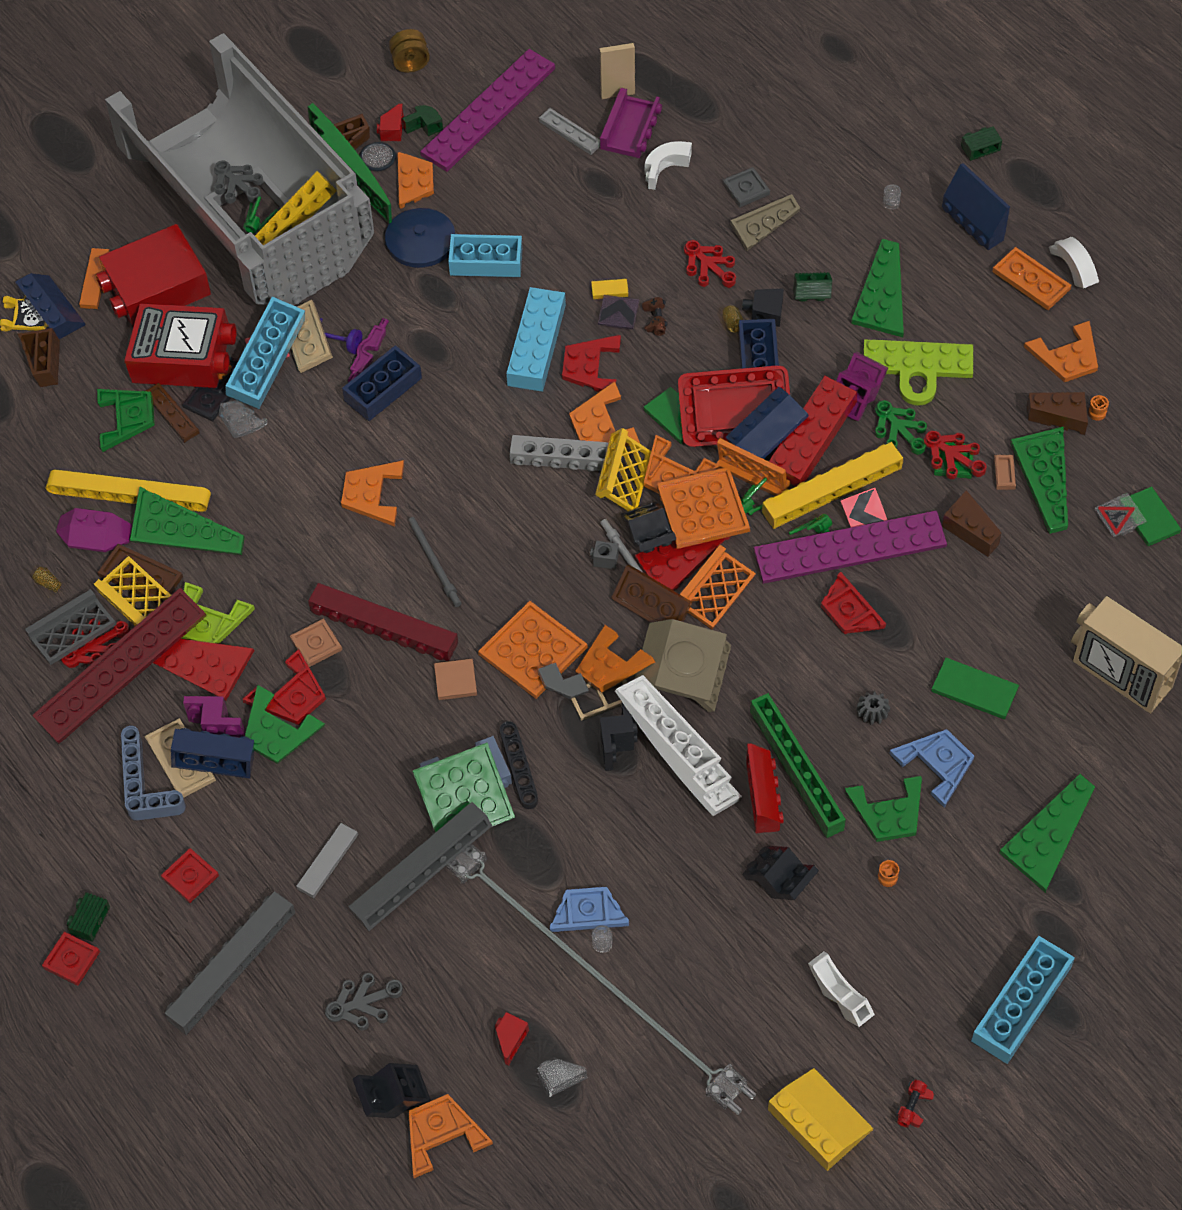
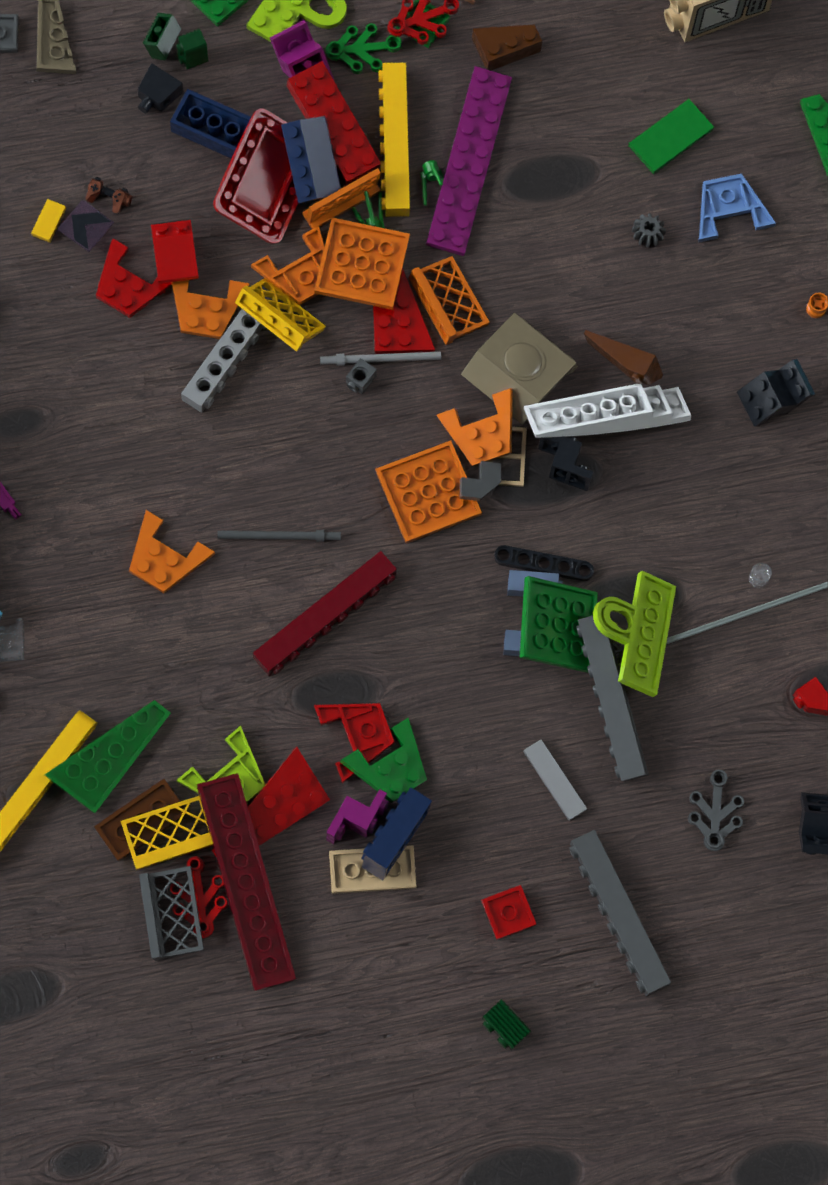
camera: 70 degrees left, 15 degrees up
clear yellow cone [32,566,62,592] -> none
red plate [42,932,100,986] -> none
magenta wedge [56,508,133,552] -> none
sand blue beam [121,726,186,820] -> none
nougat tile [290,618,342,667] -> none
dark blue brick [342,345,422,421] -> none
nougat tile [434,659,477,700] -> none
medium azure brick [507,287,566,392] -> none
medium blue wing [550,887,629,932] -> none
reddish brown plate [611,564,693,623] -> none
black bracket [621,501,676,553] -> none
green tile [644,387,684,444] -> none
red plant [684,240,736,288] -> none
clear yellow brick [722,305,743,332] -> none
red slope [746,743,784,833] -> none
green brick [750,693,846,838] -> none
red wing [821,572,886,634] -> none
piece [840,488,887,528] -> none
green wing [845,776,922,842] -> none
none -> red slope [151,220,199,284]
none -> dark green brick [176,29,209,69]
none -> reddish brown wedge [584,330,663,385]
none -> lime plate [593,571,676,697]

